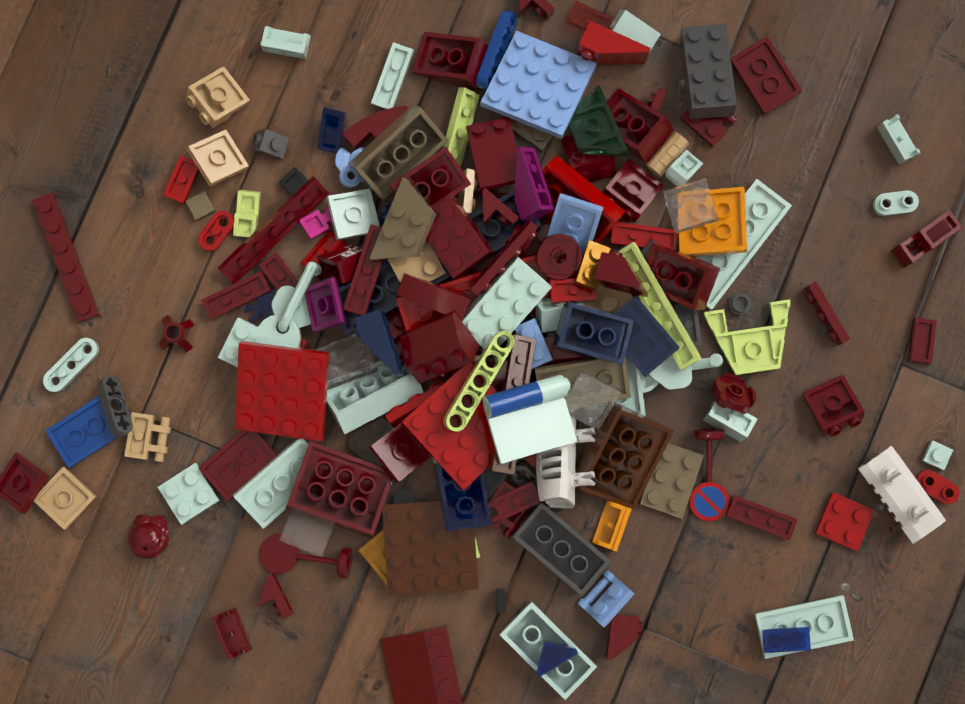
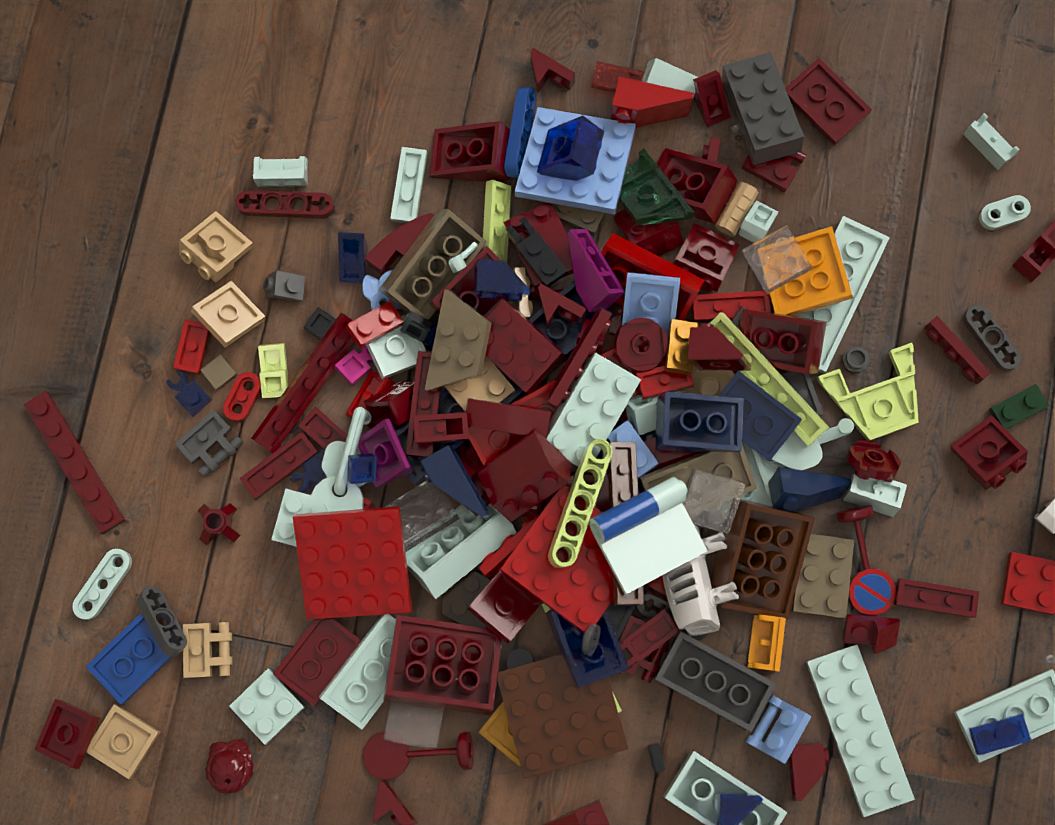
camera: 10 degrees left, 5 degrees down
none -> clear blue plate [166,370,212,417]
none -> dark grey plate [175,410,244,477]
none -> dark red beam [235,190,335,218]
none -> plate [346,301,404,349]
none -> clear blue plate [347,453,377,484]
none -> black tile [400,311,433,343]
none -> dark red slope [413,412,469,444]
none -> light aqua hand [449,242,478,273]
none -> clear blue slope [473,259,530,301]
none -> black hinge [506,217,568,287]
none -> clear blue slope [537,115,604,181]
none -> dark grey piece [582,624,600,656]
none -> dark red slope [693,70,730,127]
none -> dark blue slope [768,467,852,511]
none -> light aqua plate [806,645,915,817]
none -> dark red slope [843,614,900,654]
none -> dark grey beam [963,305,1021,372]
none -> dark green plate [989,384,1049,429]

